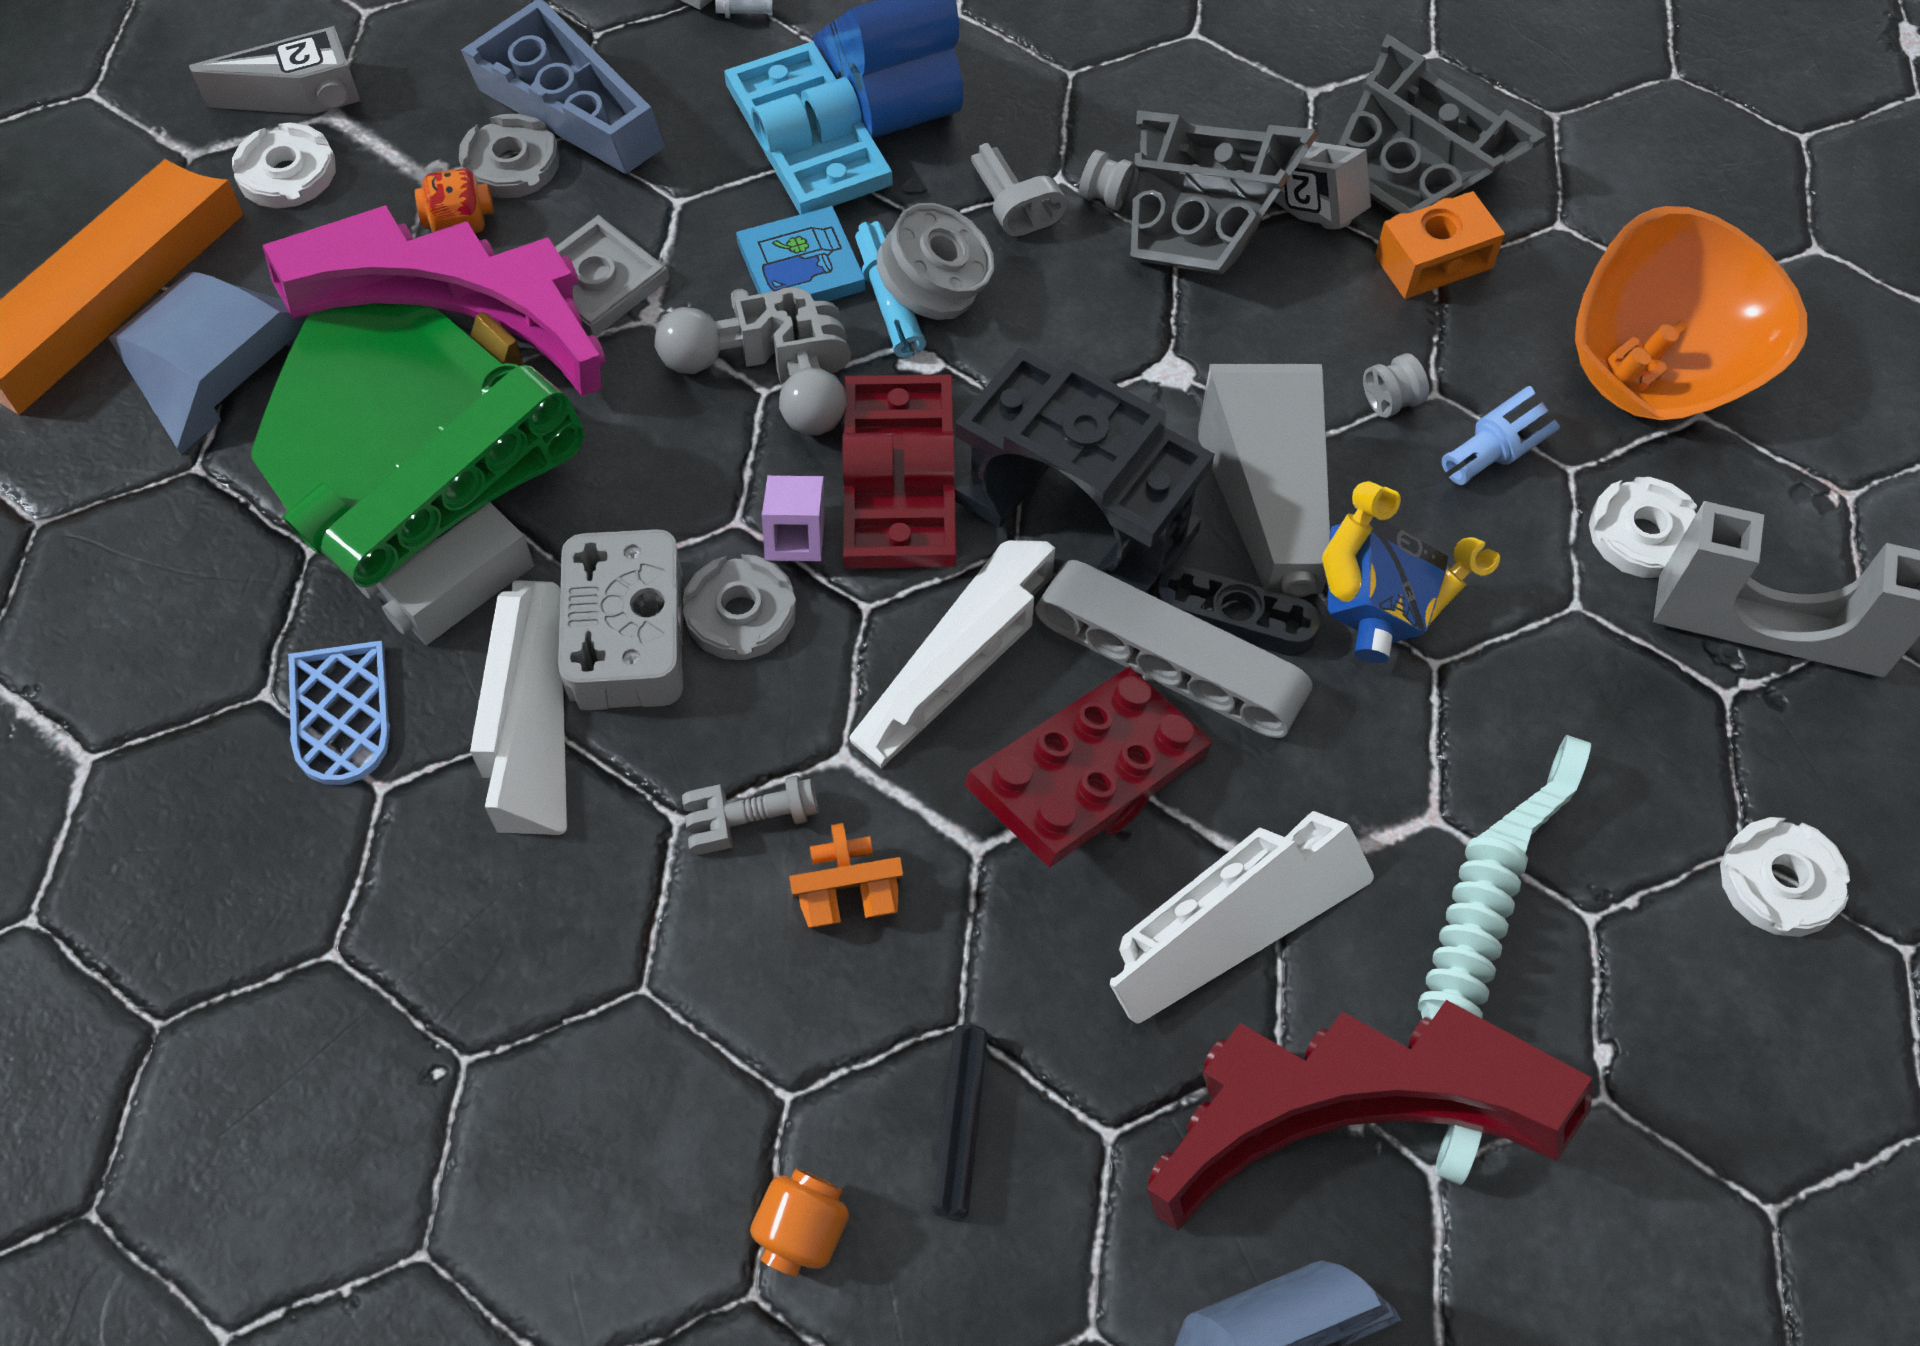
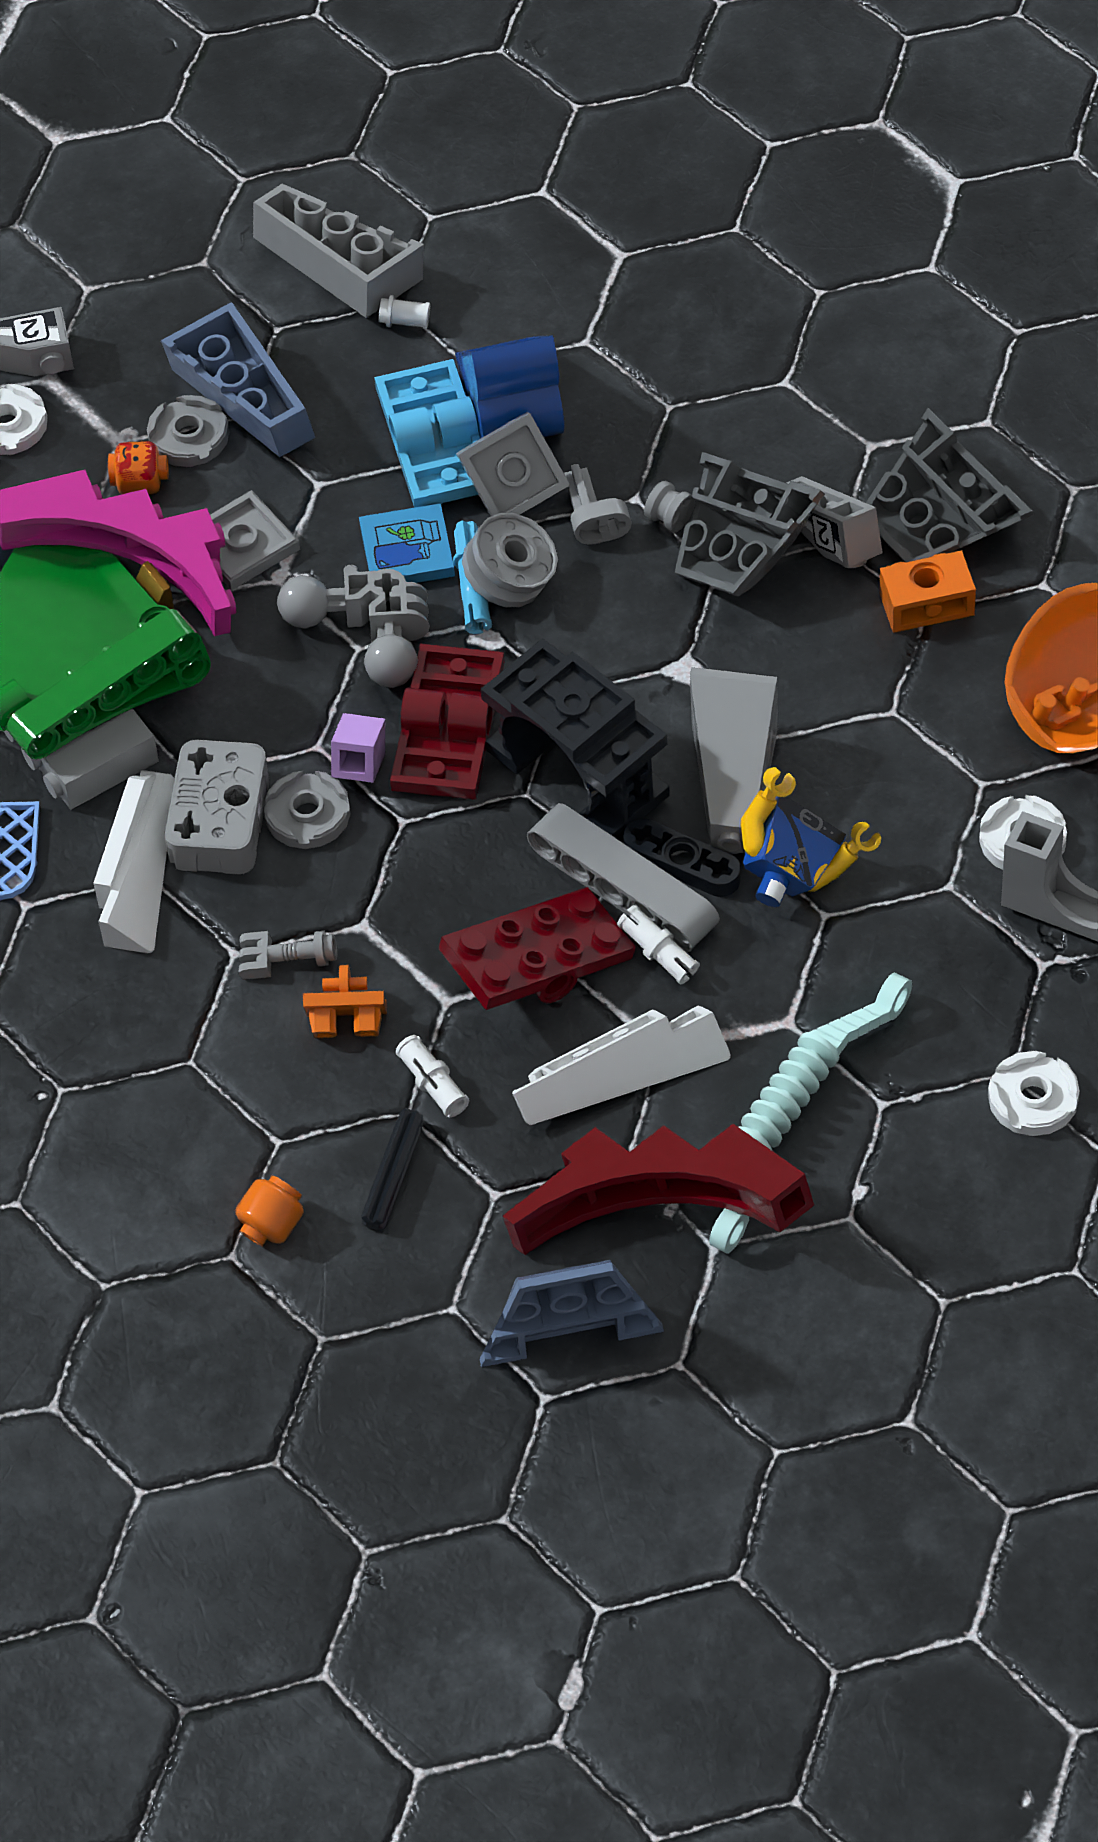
camera: 15 degrees right, 5 degrees down
white wedge [850,540,1055,769] -> none
light grey wheel [1363,353,1429,418] -> none
light blue arm [1442,386,1560,485] -> none
none -> white pin [396,1035,469,1118]
none -> light grey tile [456,412,570,516]
none -> white pin [617,905,700,984]

